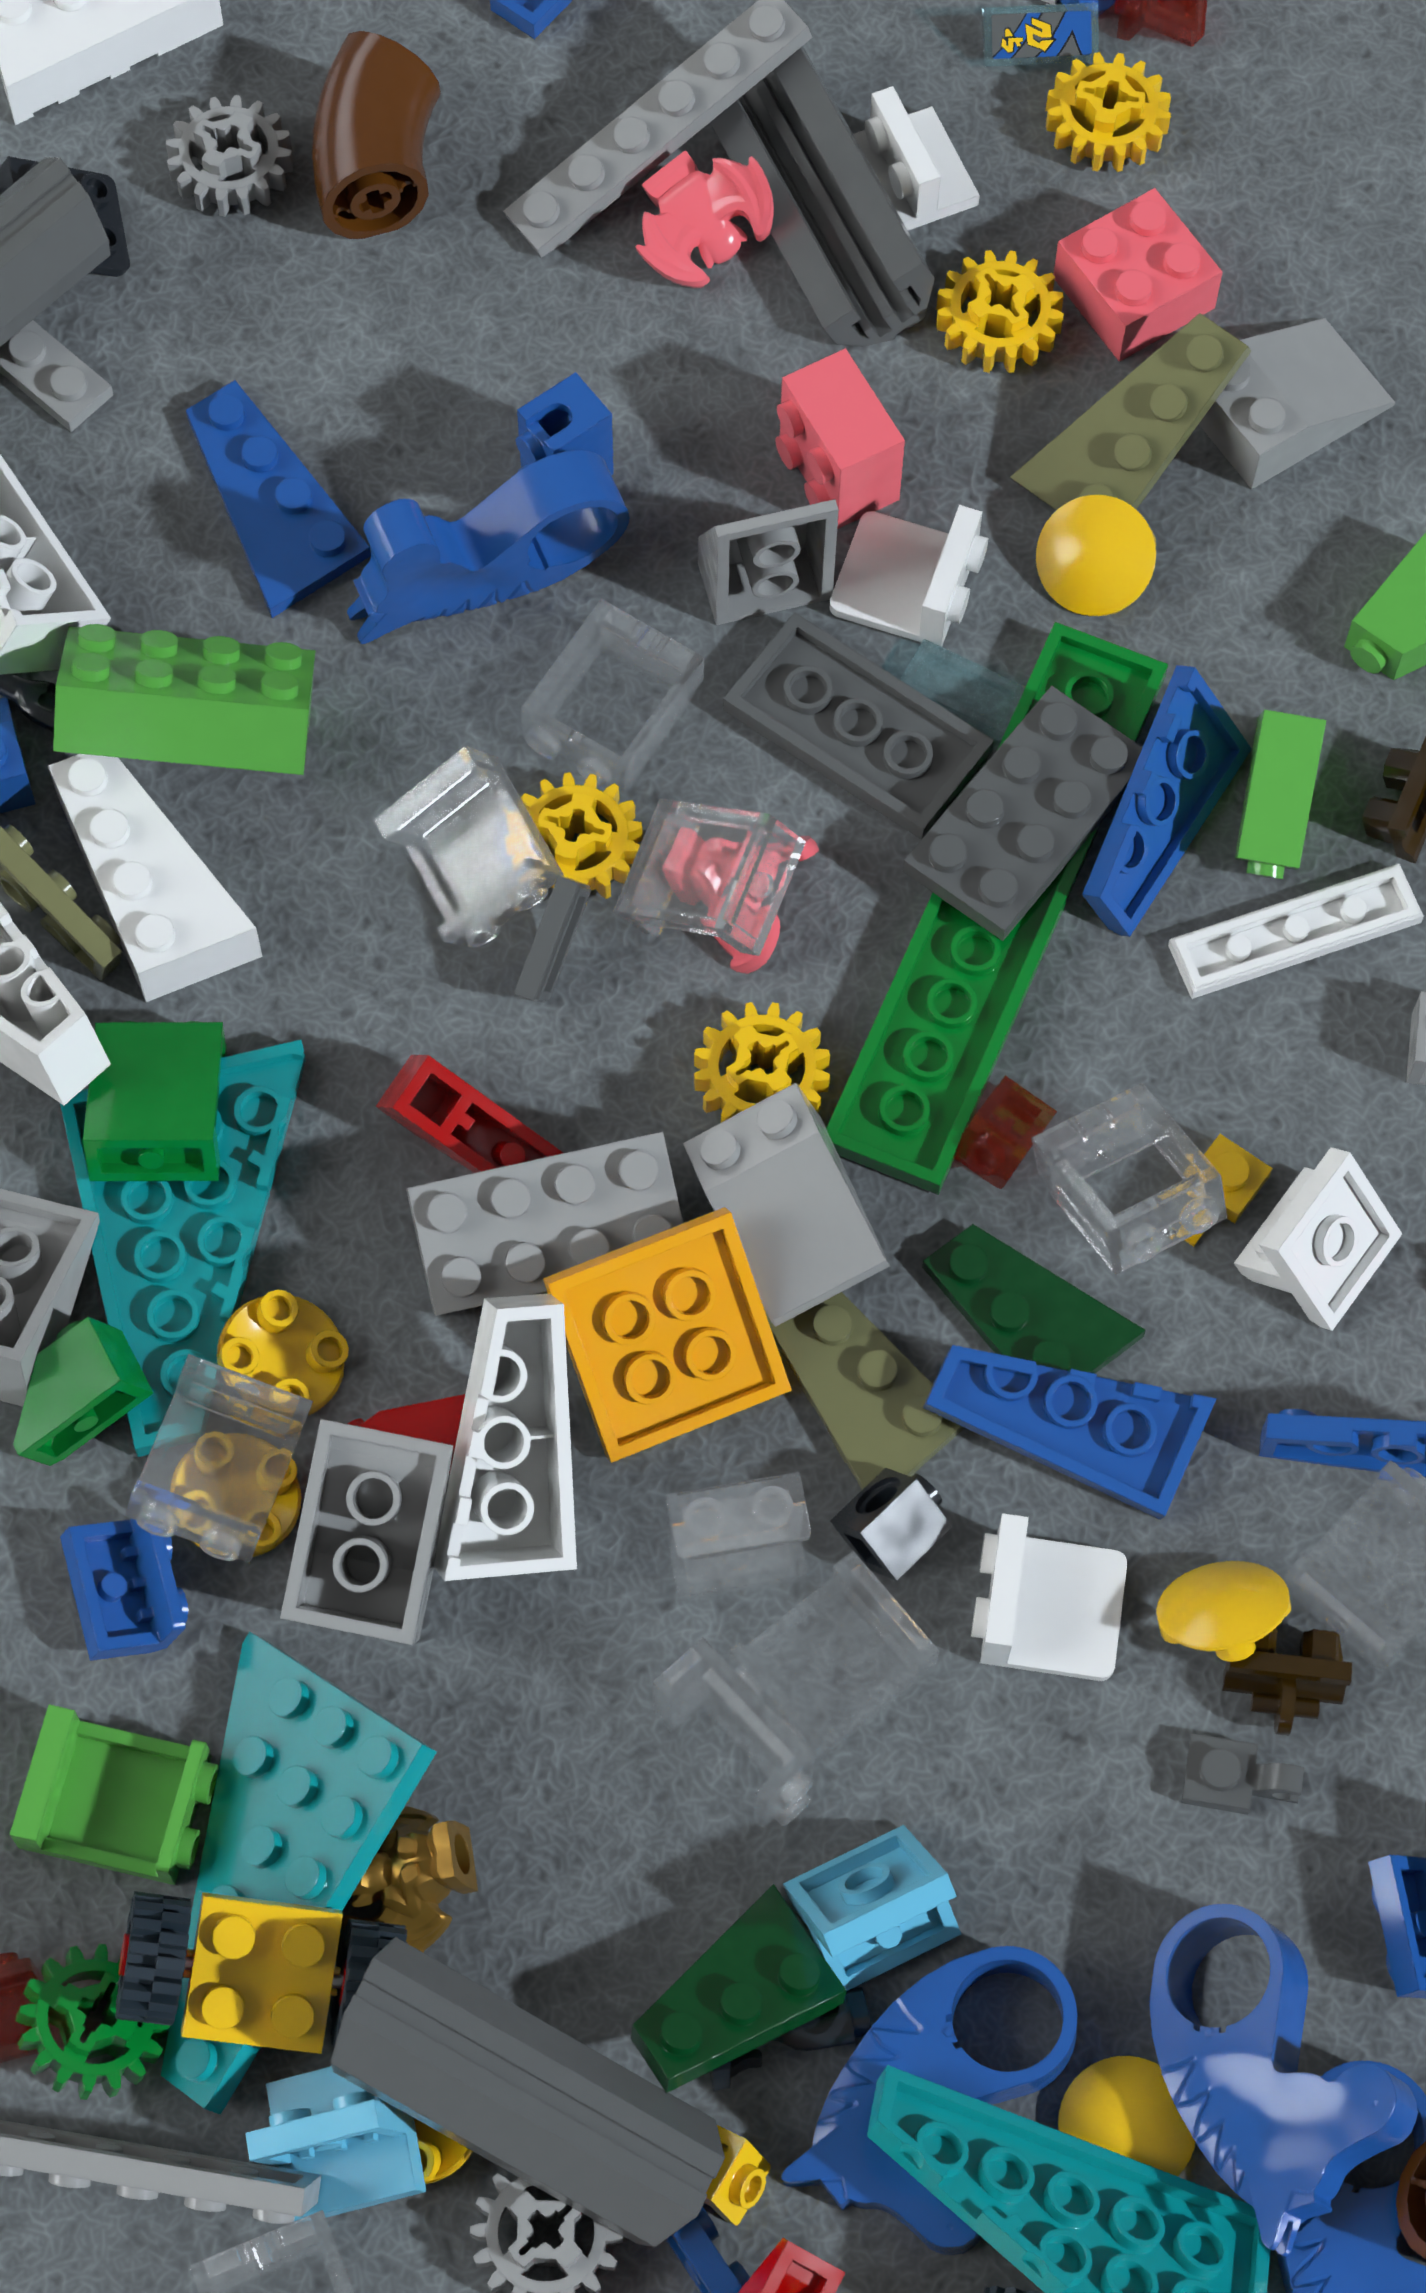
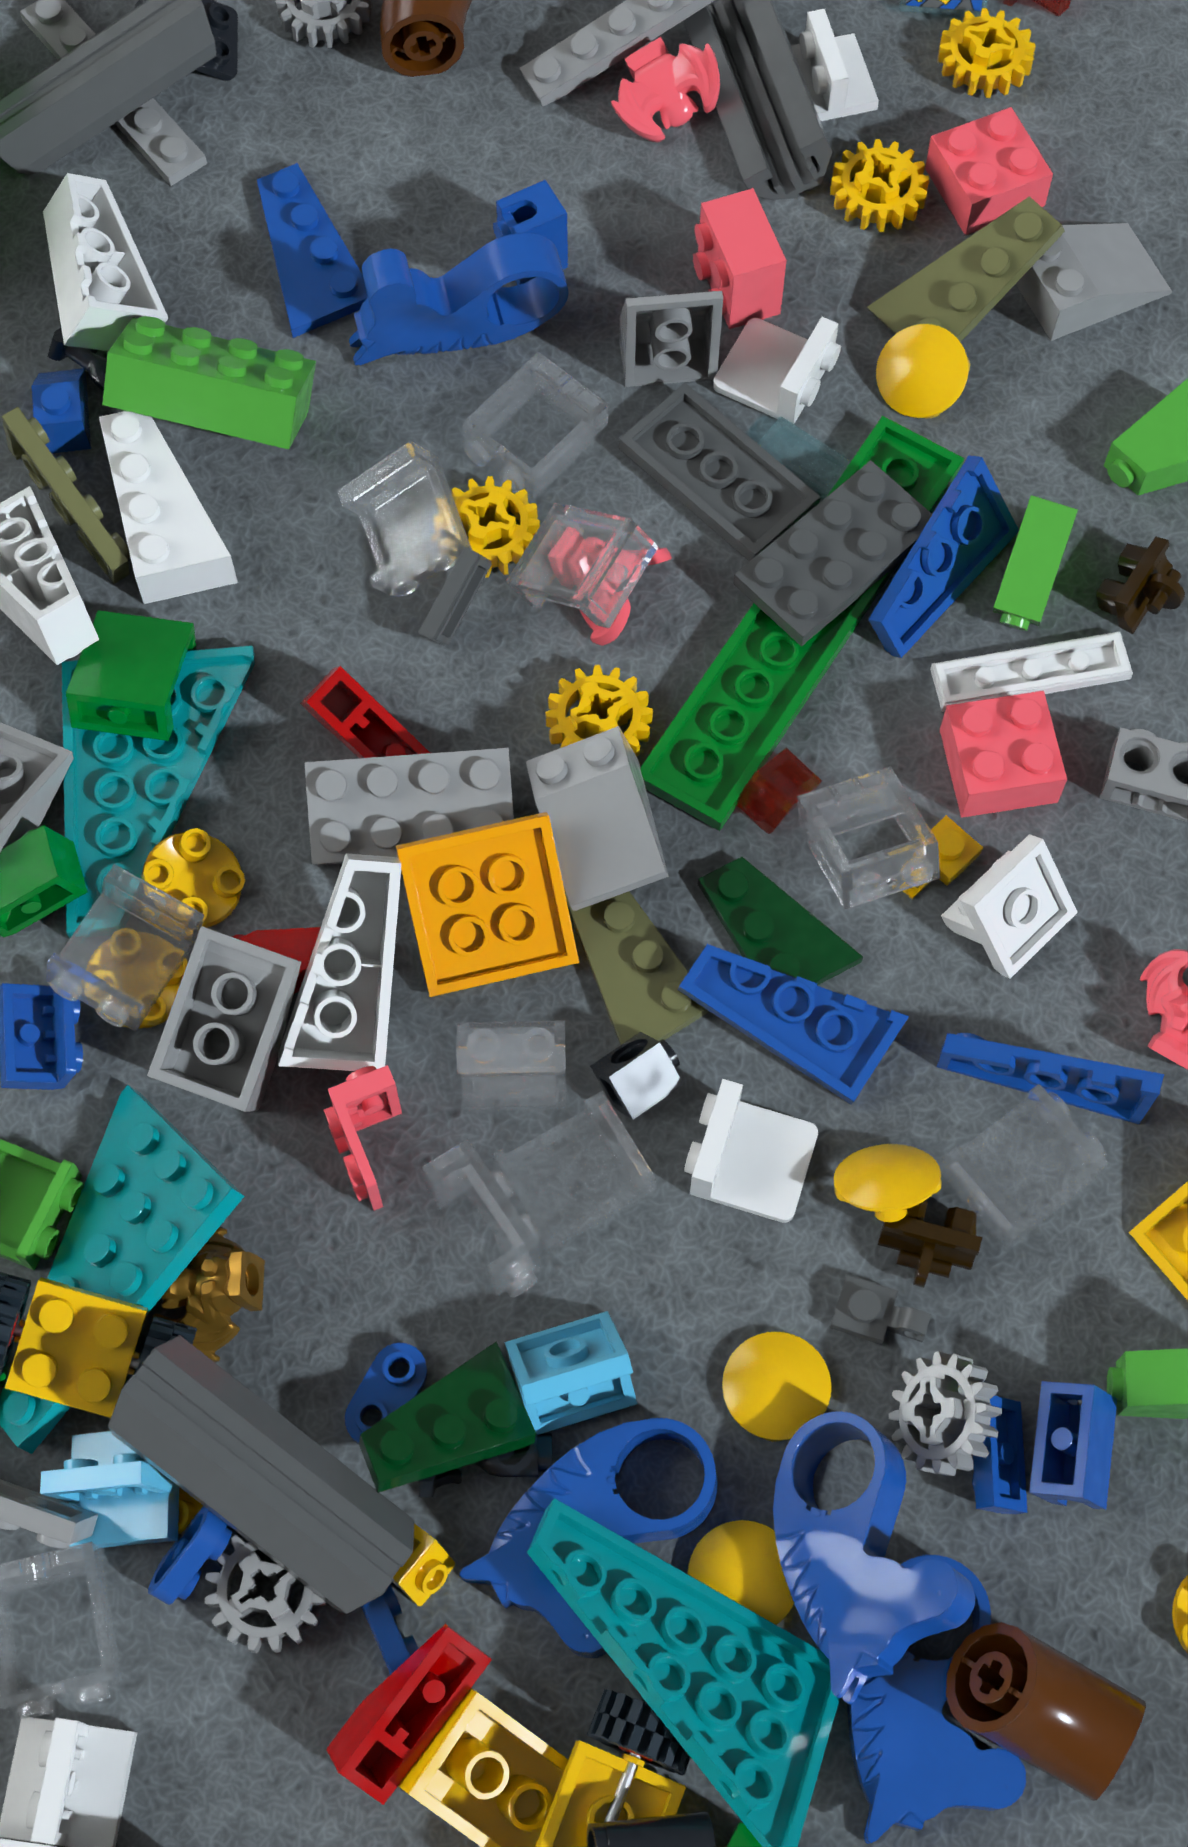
camera: 10 degrees right, 0 degrees up
none -> blue plate [148,1506,232,1605]
none -> coral bracket [324,1065,402,1211]
none -> blue plate [345,1343,428,1444]
none -> yellow dish [722,1332,831,1442]
none -> light grey gear [889,1351,1002,1476]
none -> coral brick [940,691,1067,818]

